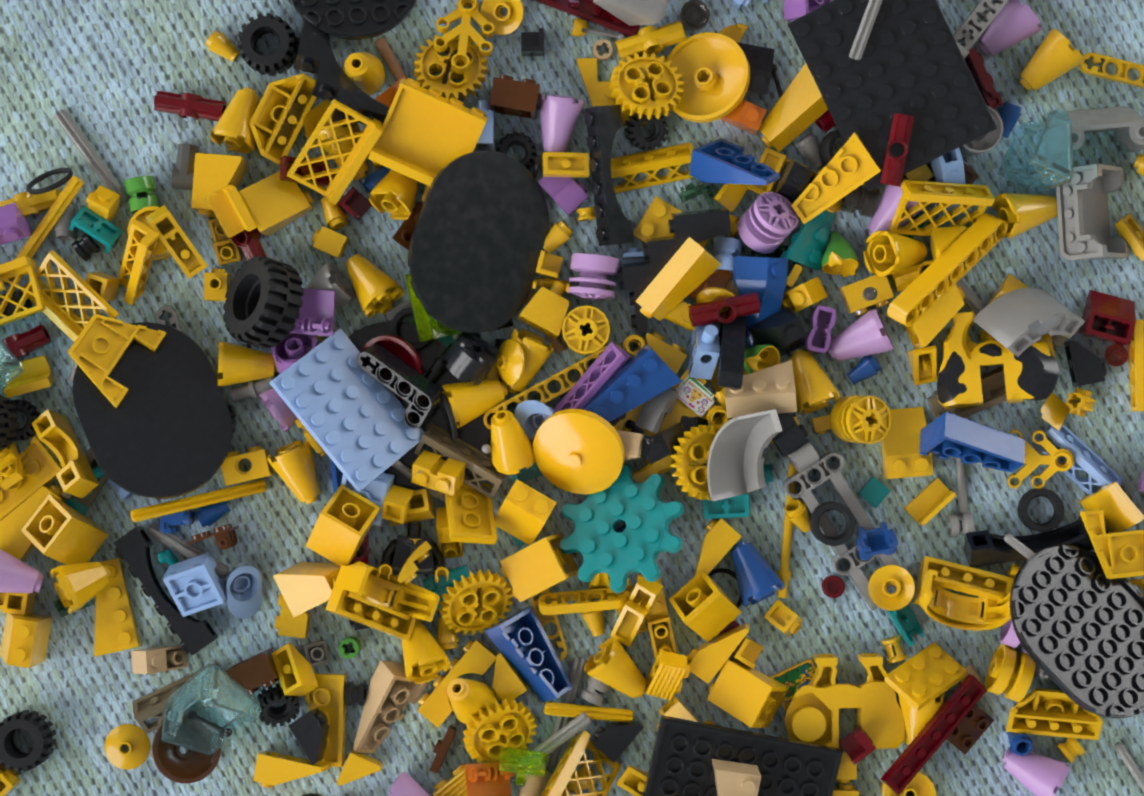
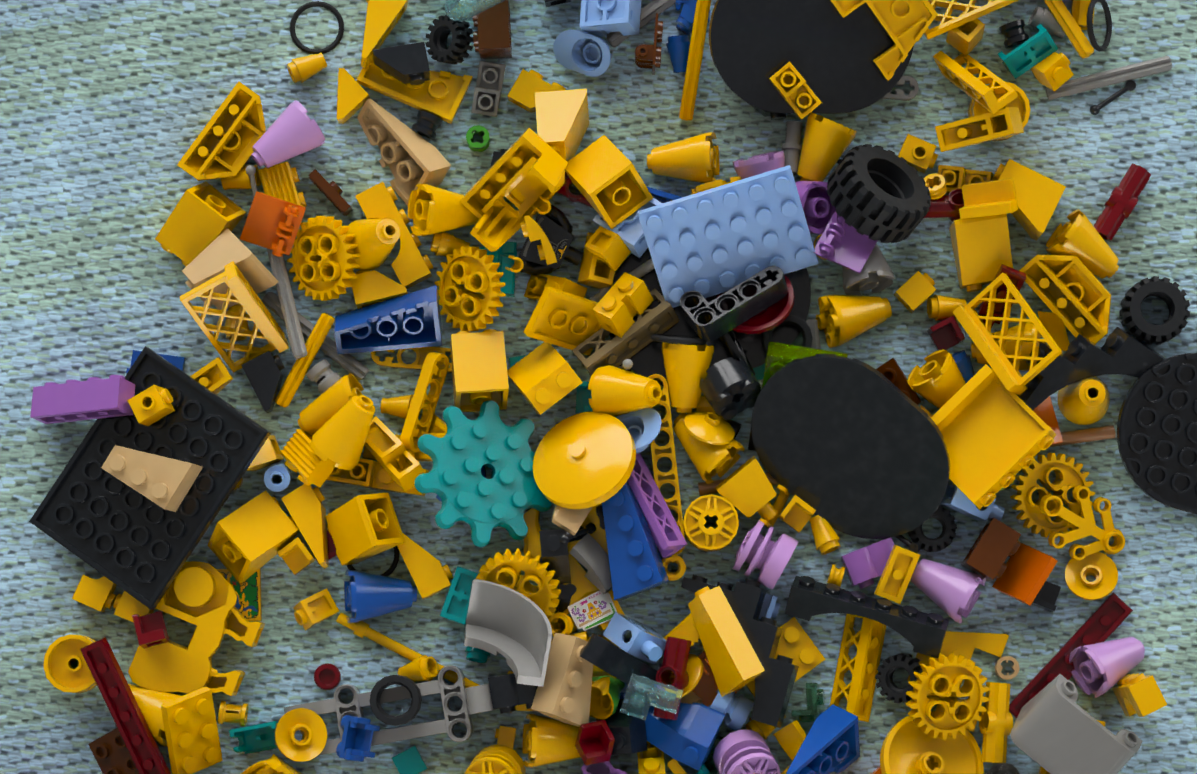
camera: 115 degrees right, 5 degrees down
bright green wheel [124,176,160,214] -> none
dark grey piece [171,144,199,190] -> none
yellow cone [205,30,240,62] -> none
yellow brick [221,445,274,486] -> none
yellow slope [271,643,319,697] -> none
clear neon green plate [499,747,548,786] -> none
hinge [571,18,626,41] -> none
yellow slope [645,331,687,374] -> none
none -> light blue brick [264,462,291,492]
none -> yellow cone [310,395,375,470]
none -> dark red panel [575,720,615,766]
none -> clear light blue plate [620,673,683,720]
none -> yellow slope [769,61,822,120]
none -> yellow bush [924,173,947,200]
none -> orange tile [992,543,1058,606]
none -> black hinge [1090,80,1136,115]

